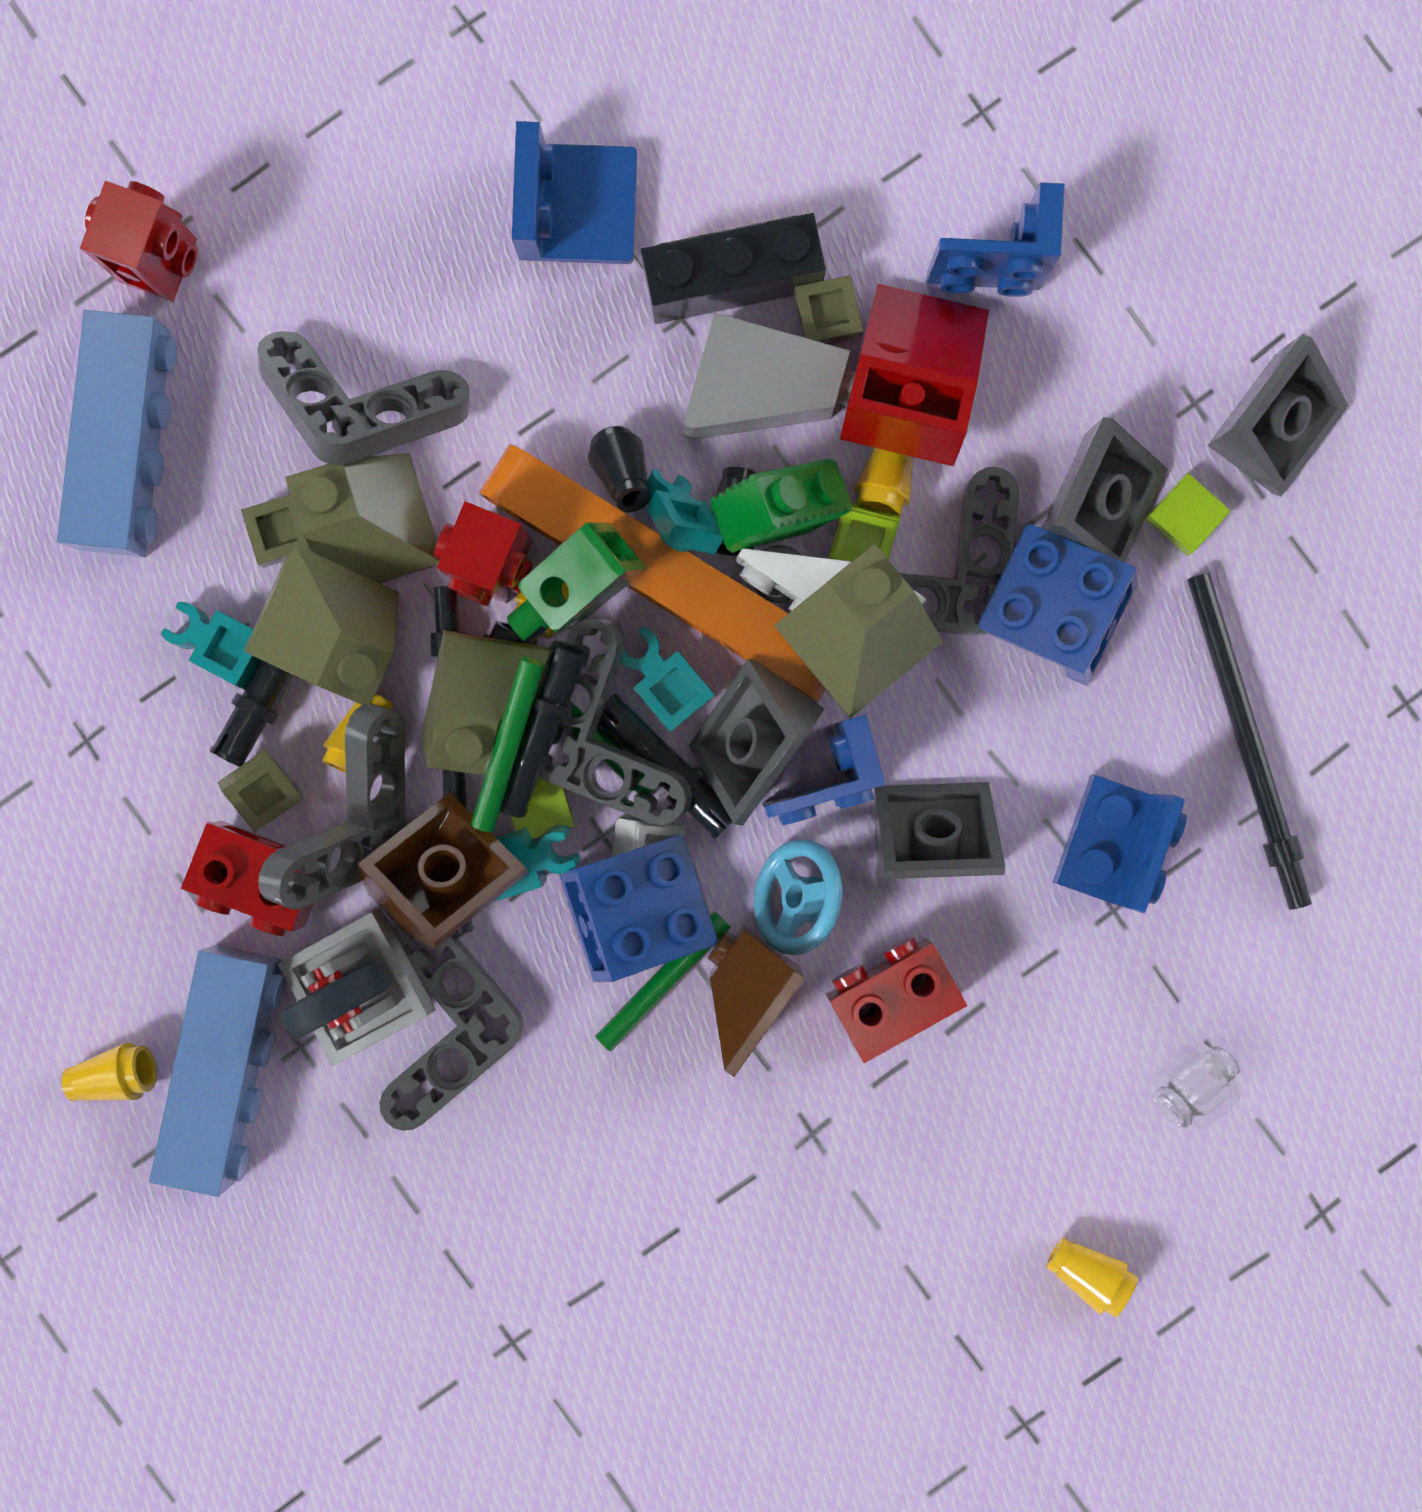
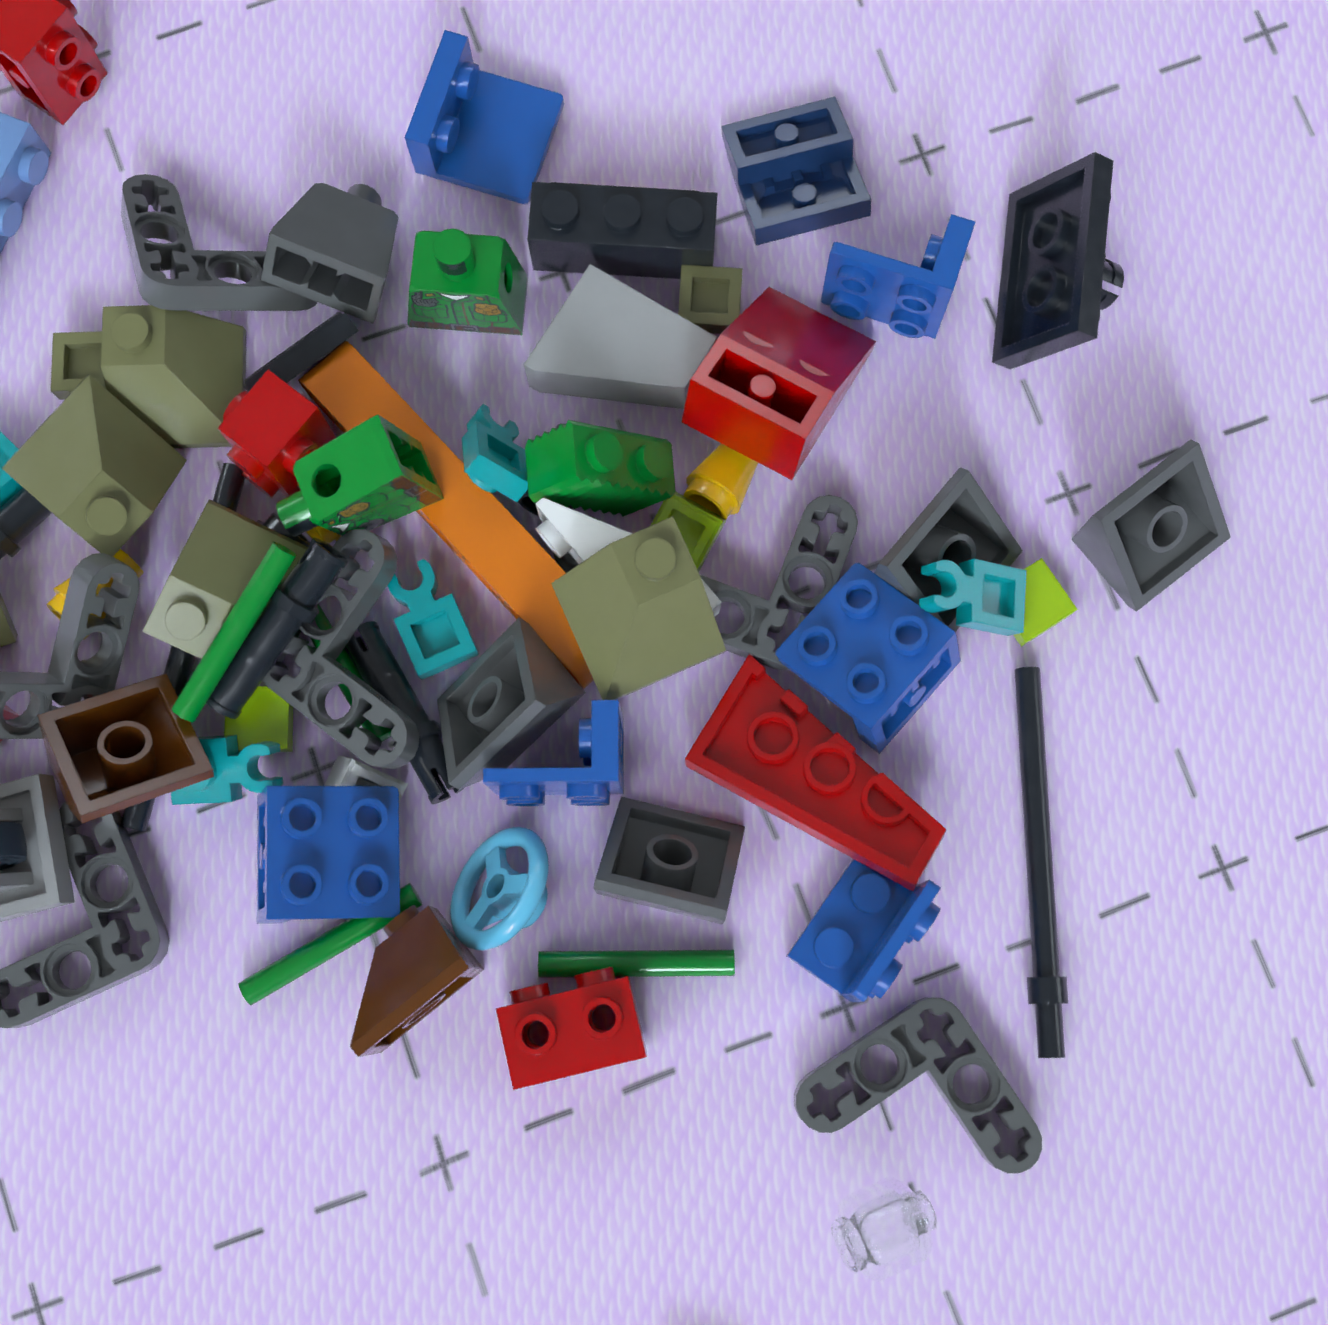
camera: 20 degrees right, 10 degrees down
black cone [588,426,650,512] -> none
none -> black tile [243,312,359,392]
none -> dark grey torso [261,183,399,324]
none -> green torso [407,229,528,335]
none -> green bar [538,950,735,978]
none -> red wing [685,654,946,892]
none -> dark blue slope [721,97,871,246]
none -> dark grey beam [794,998,1042,1173]
none -> teal plate [919,559,1027,636]
none -> black plate [992,152,1124,370]

